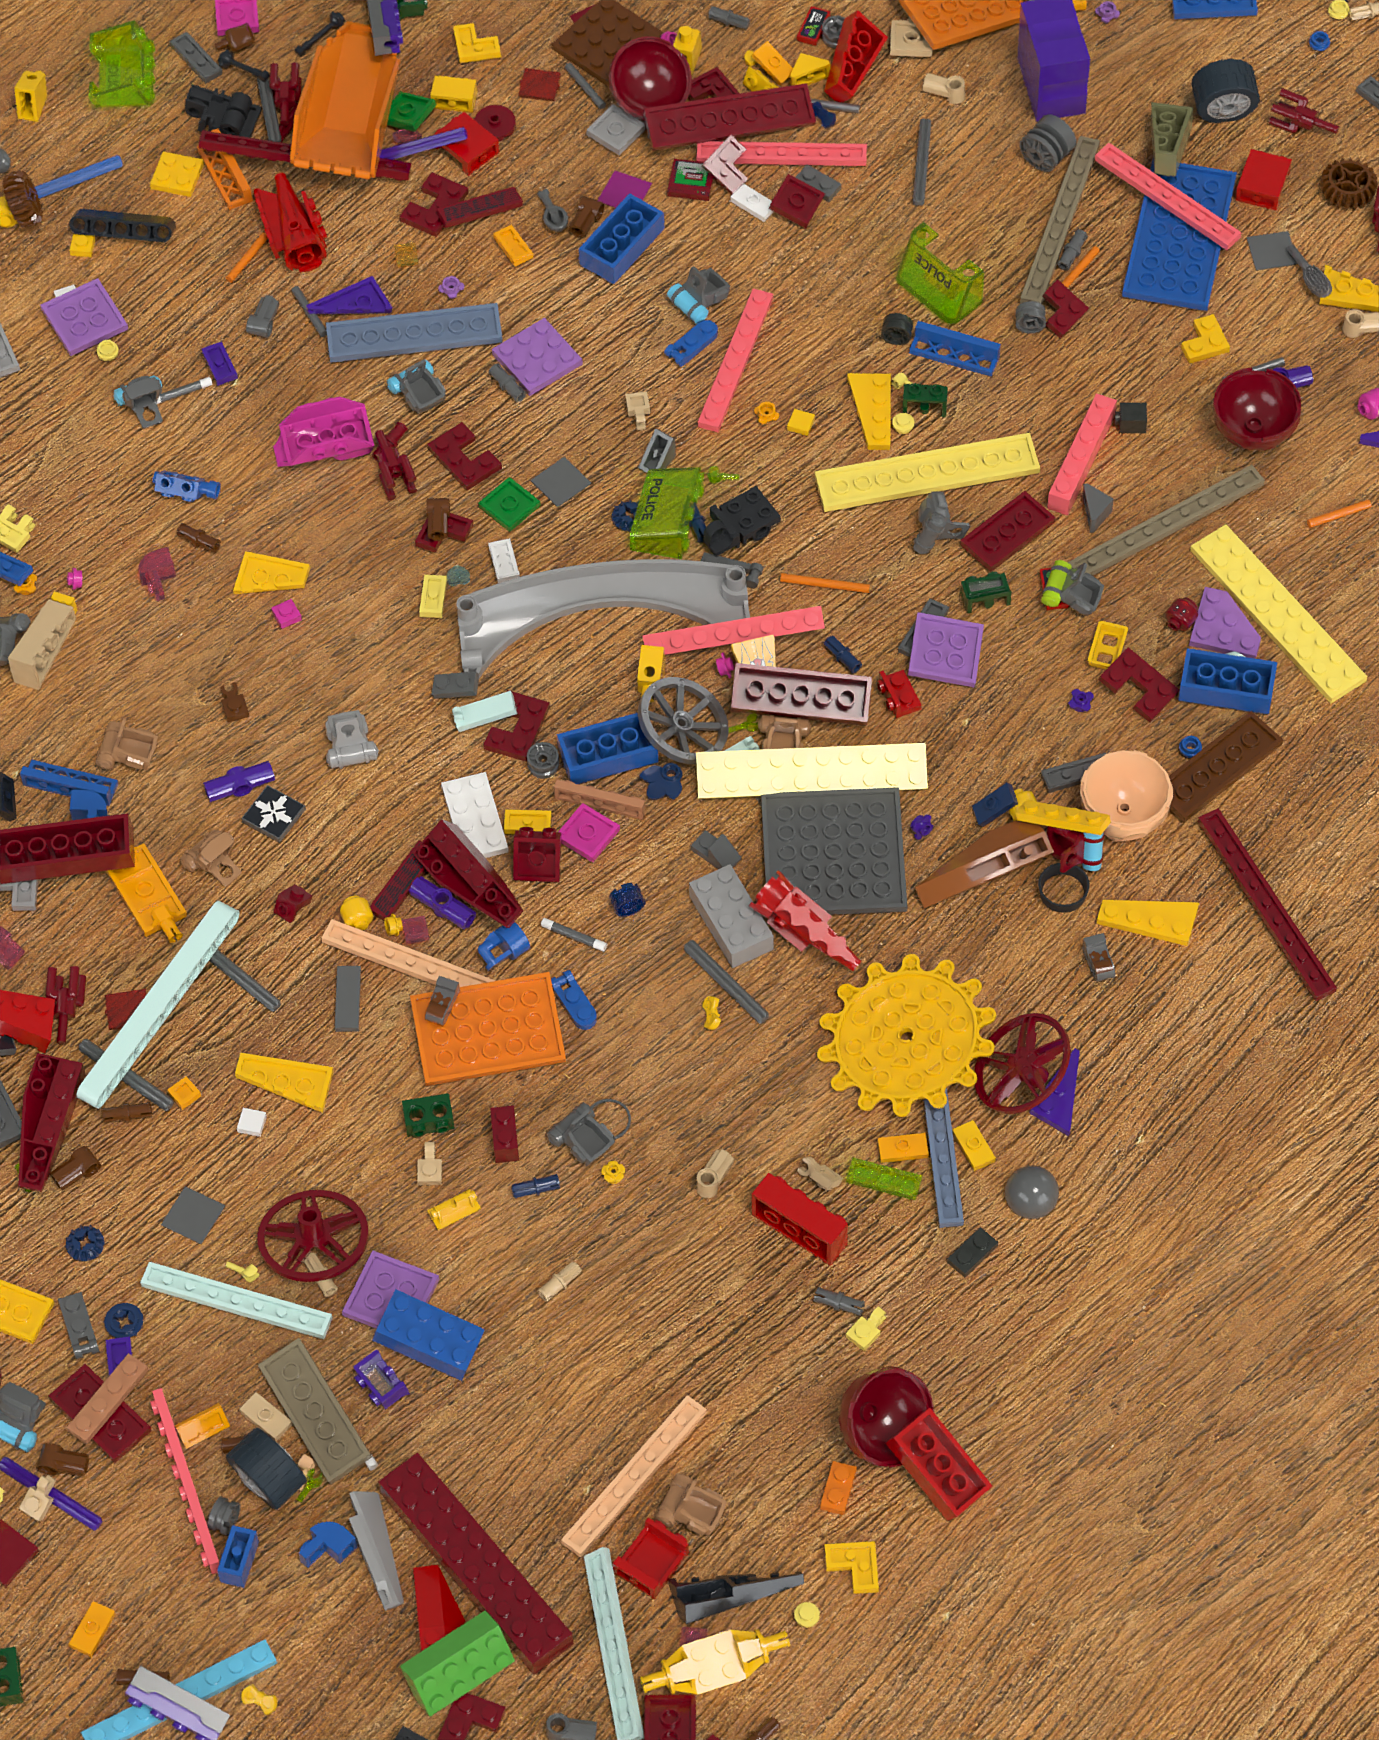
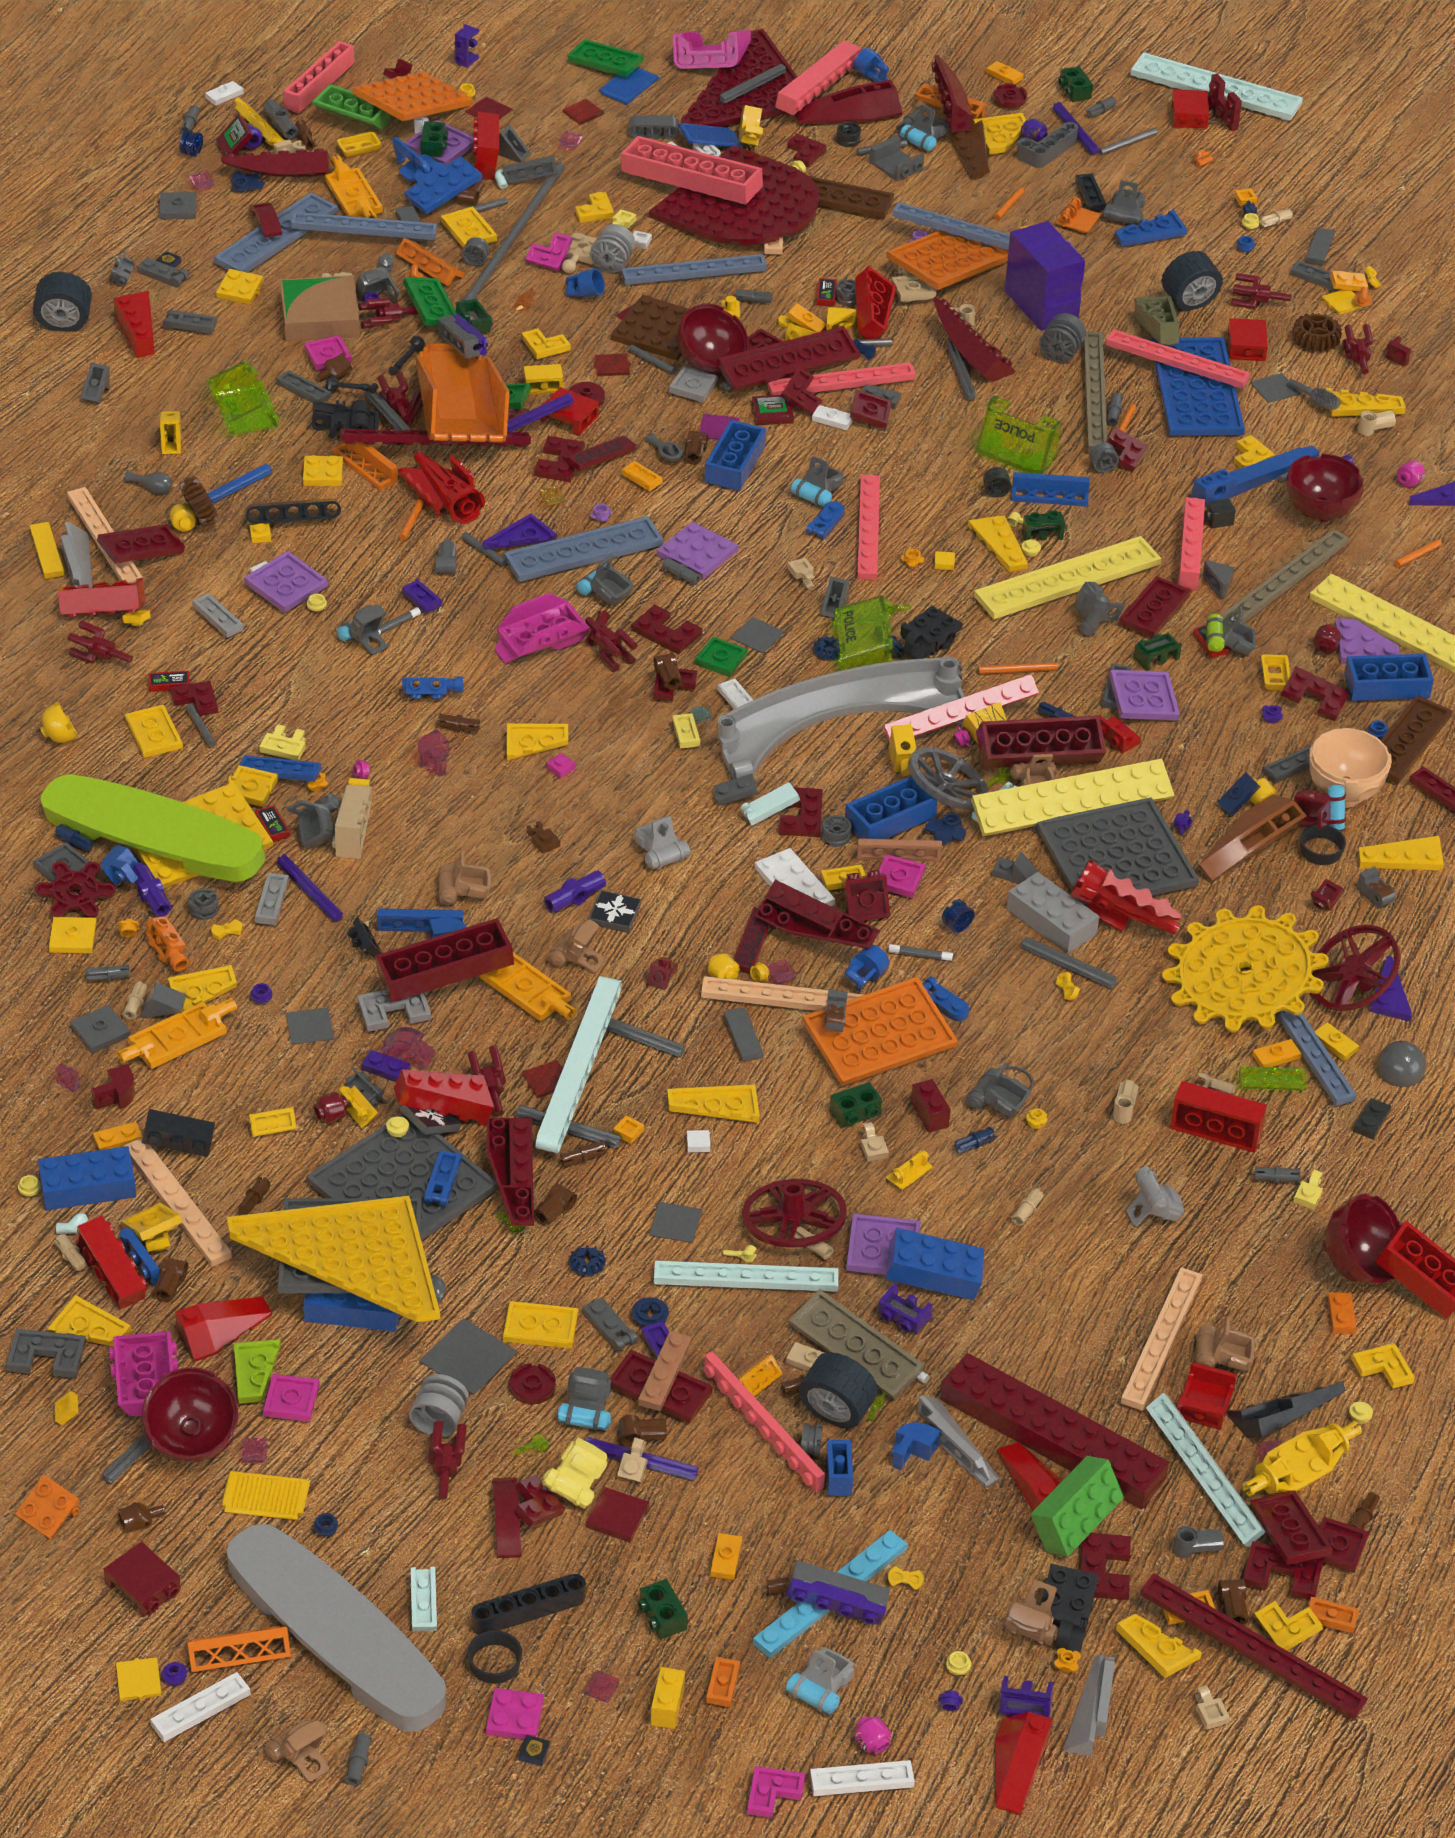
camera: 20 degrees left, 15 degrees down
dark purple piece [409,876,476,930] -> none
yellow plate [1016,800,1111,835] -> none
none -> dark red wedge [933,297,1016,382]
none -> light grey piece [1126,1166,1185,1226]
none -> blue piece [1191,446,1320,507]
none -> dark red bracket [1310,878,1344,911]

